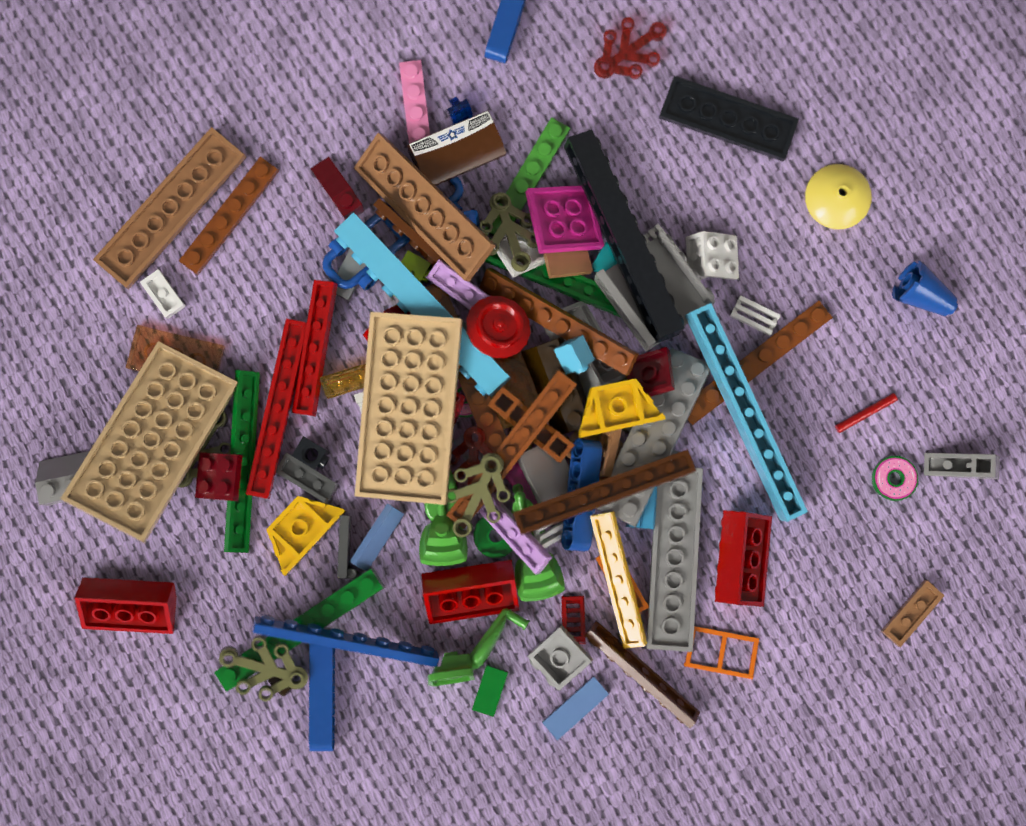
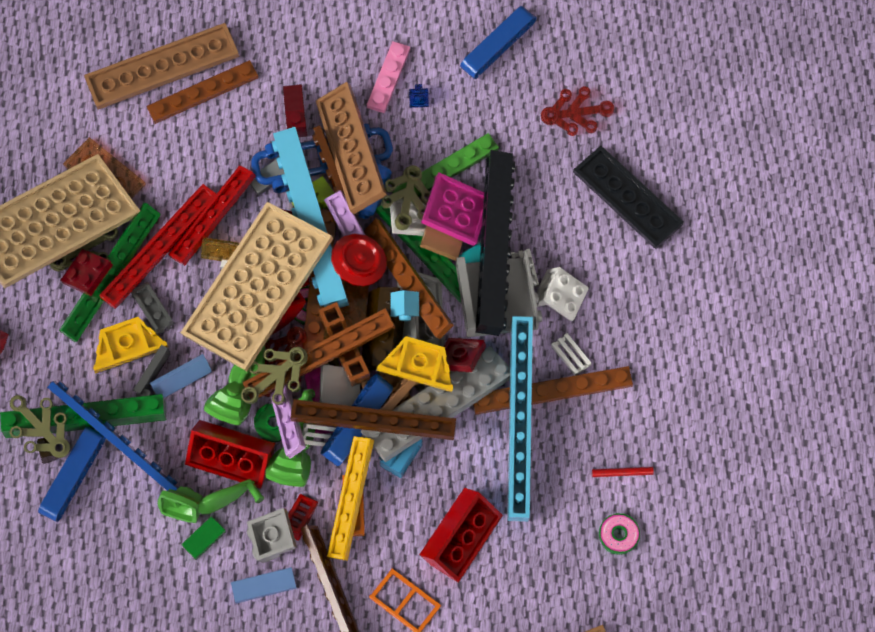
camera: 30 degrees right, 15 degrees down
white plate [140,269,186,319] -> none
black brick [291,436,330,471] -> none
reddish brown slope [408,111,507,186] -> none
light grey plate [646,468,703,652] -> none
light yellow dish [805,164,872,229] -> none
blue cone [892,261,958,316] -> none
light grey slope [924,453,1000,480] -> none

